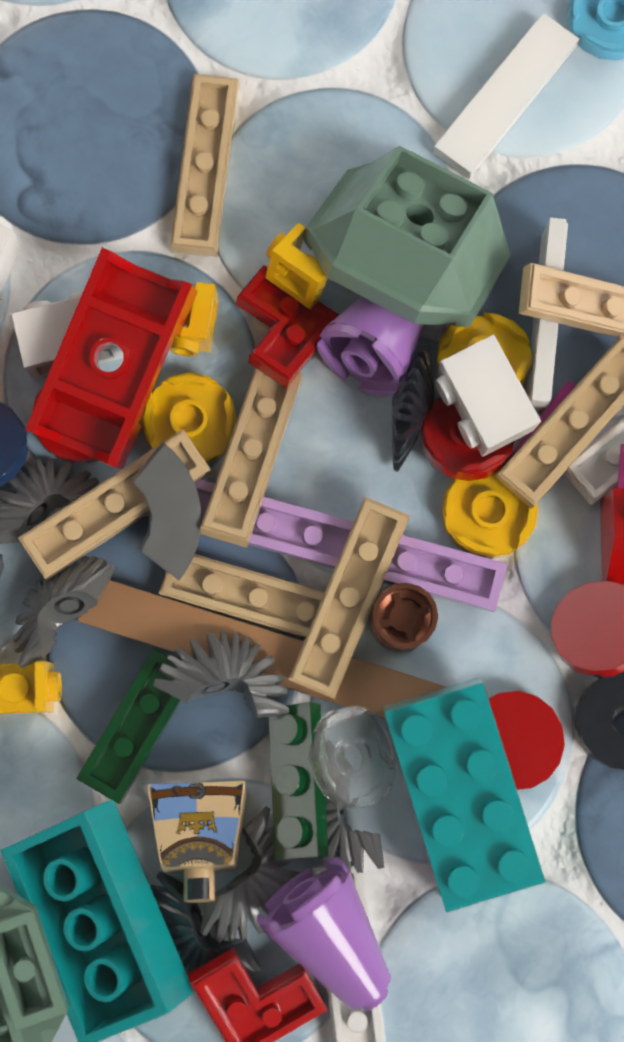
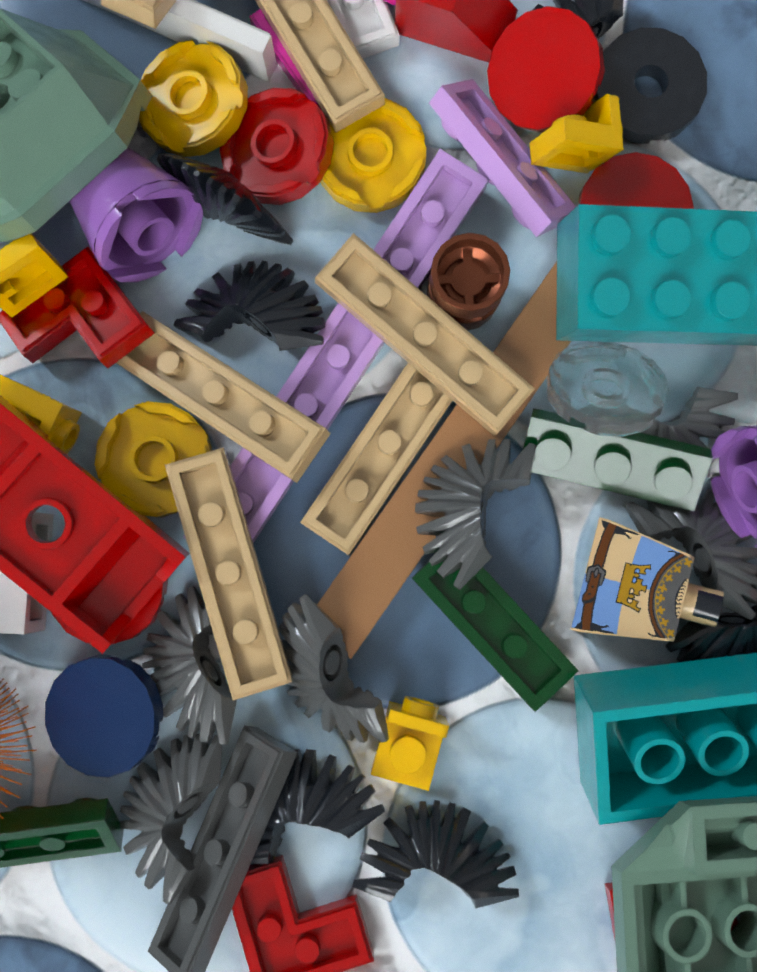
camera: 70 degrees left, 5 degrees up
dark grey tile [132,442,201,581] -> none
white brick [435,335,541,457] -> none
none -> black hair [173,260,325,351]
none -> lavender plate [429,79,576,237]
none -> yellow bracket [529,94,624,173]

